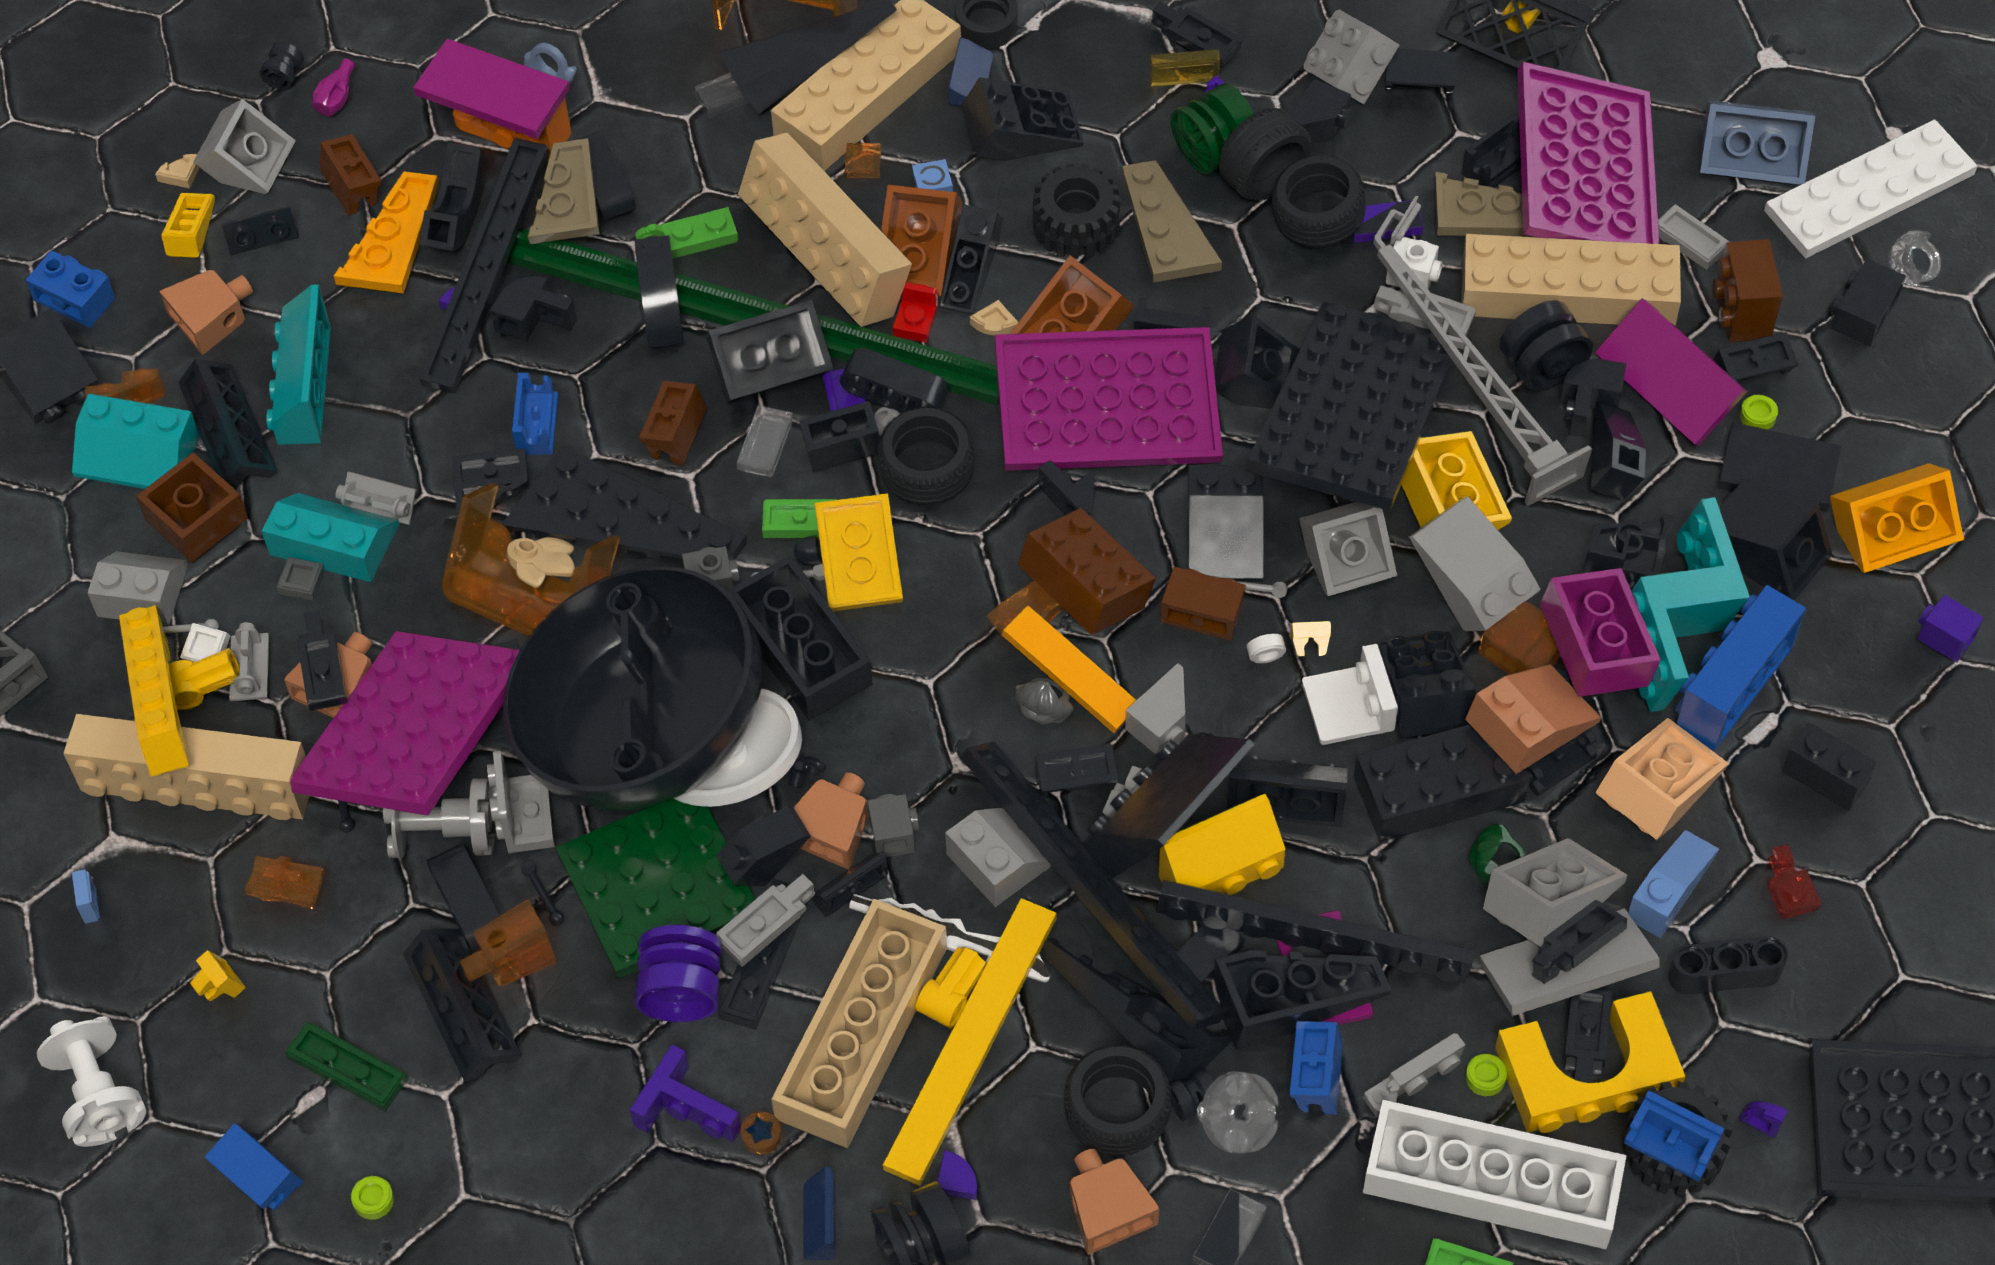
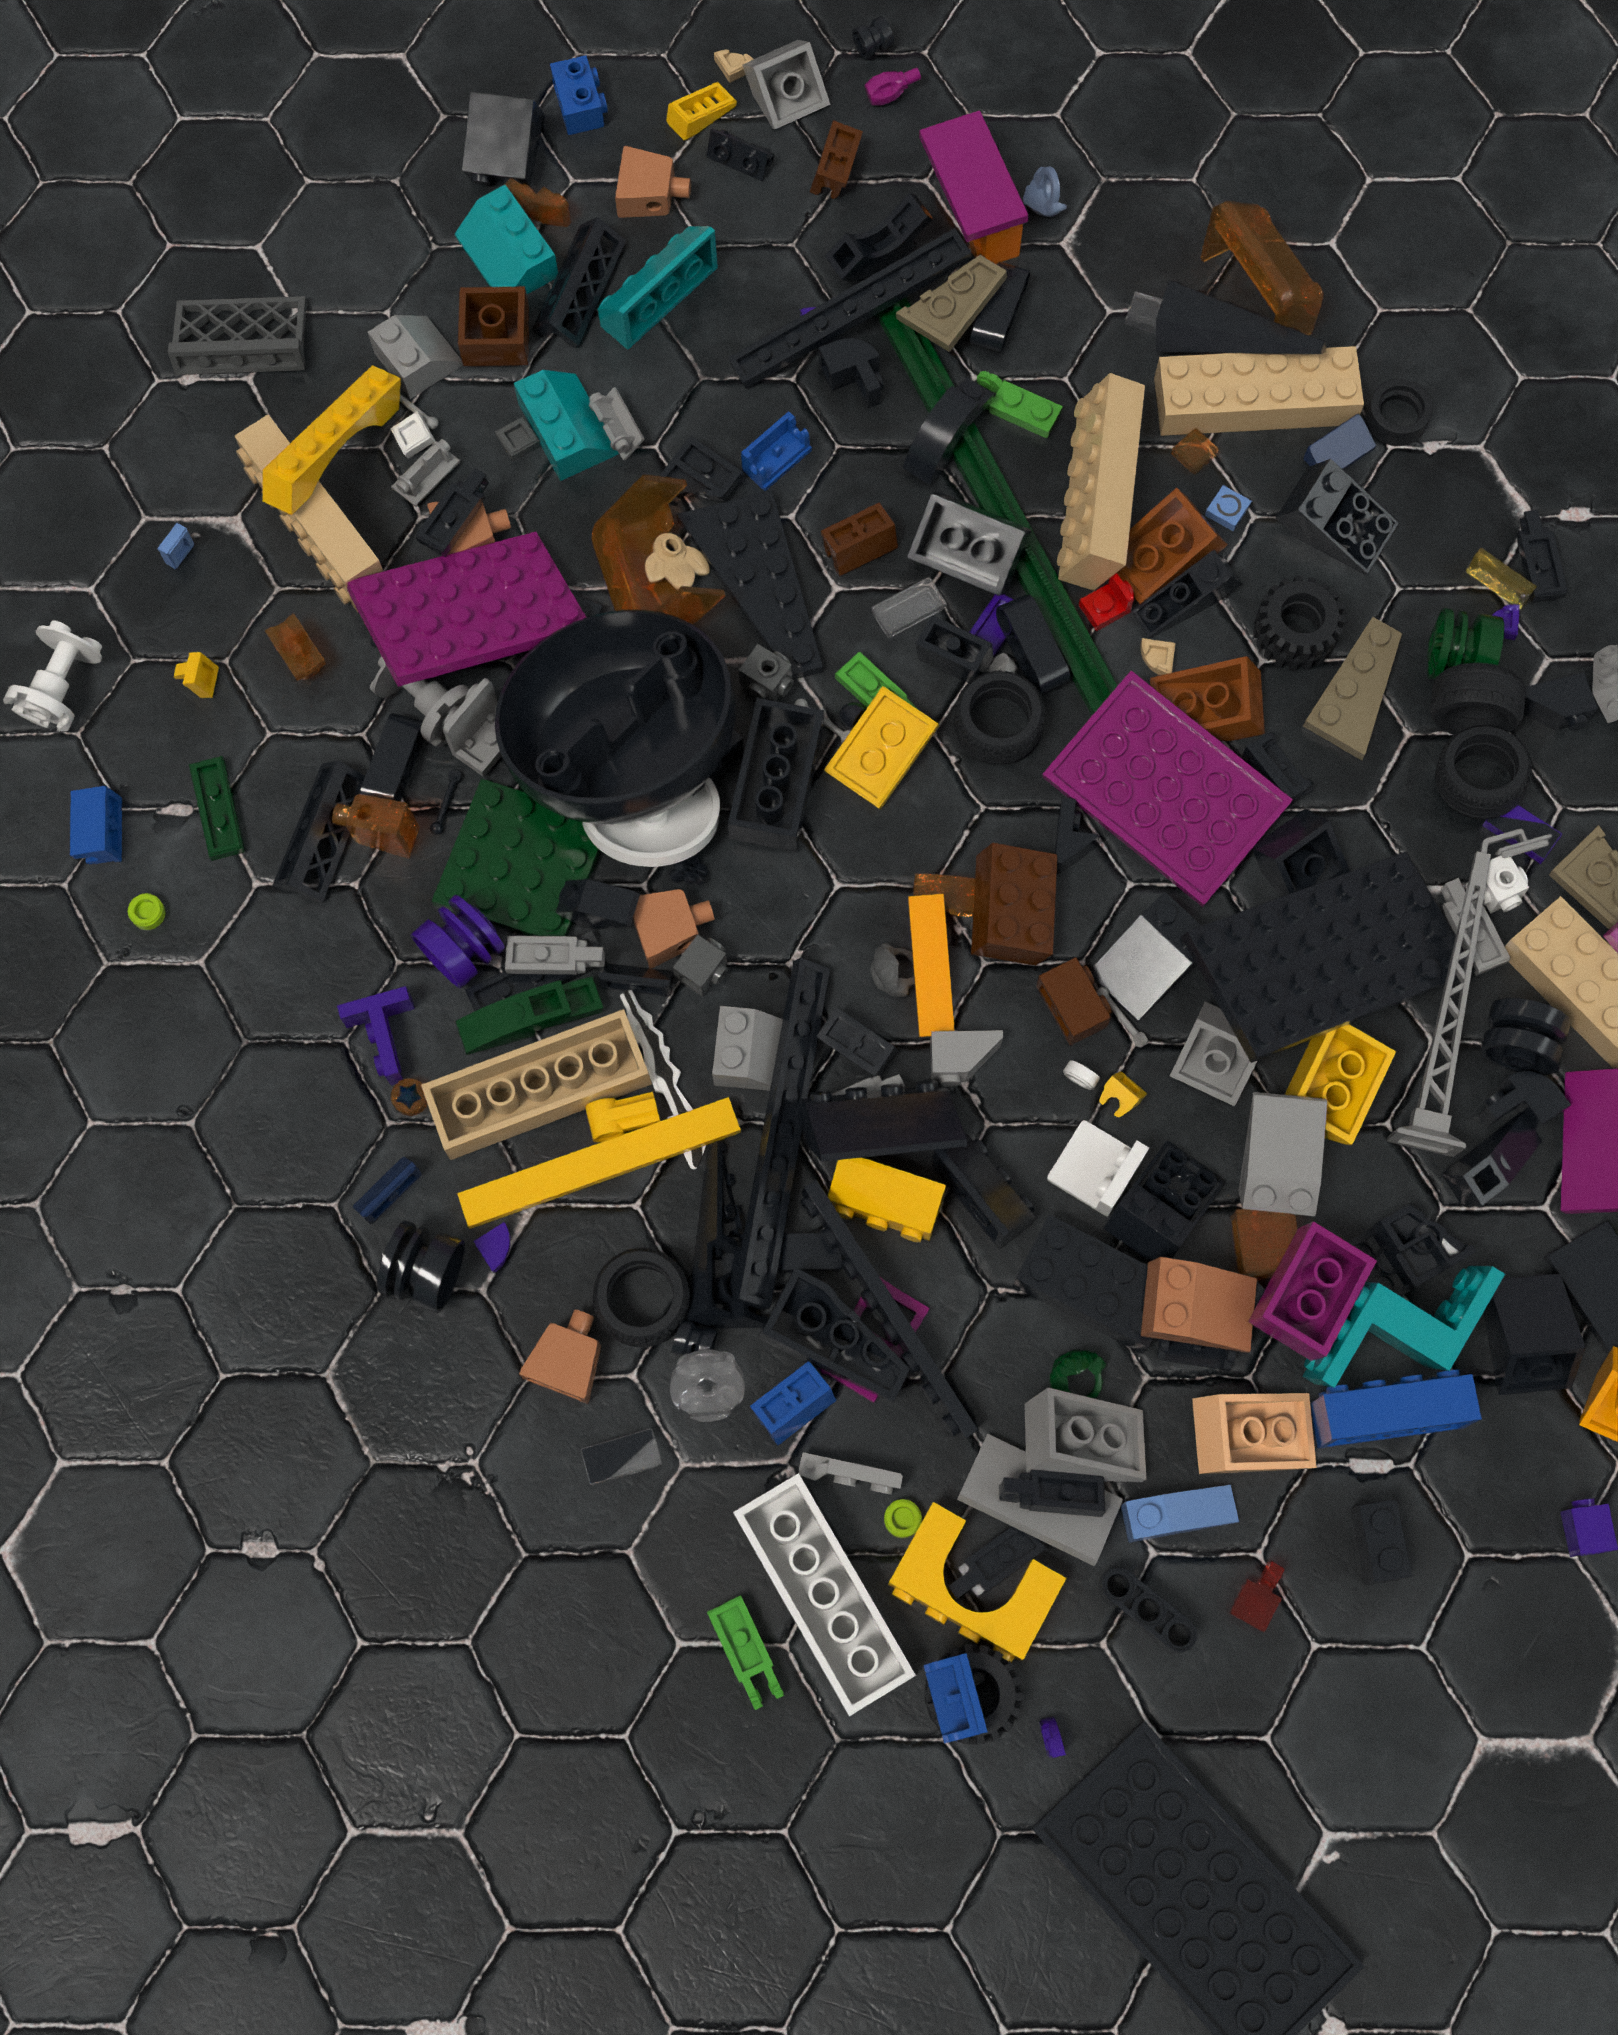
camera: 45 degrees right, 15 degrees up
yellow piece [169,648,240,710] -> none
light orange wing [334,171,439,294] -> none
none -> dark green slope [455,976,603,1055]

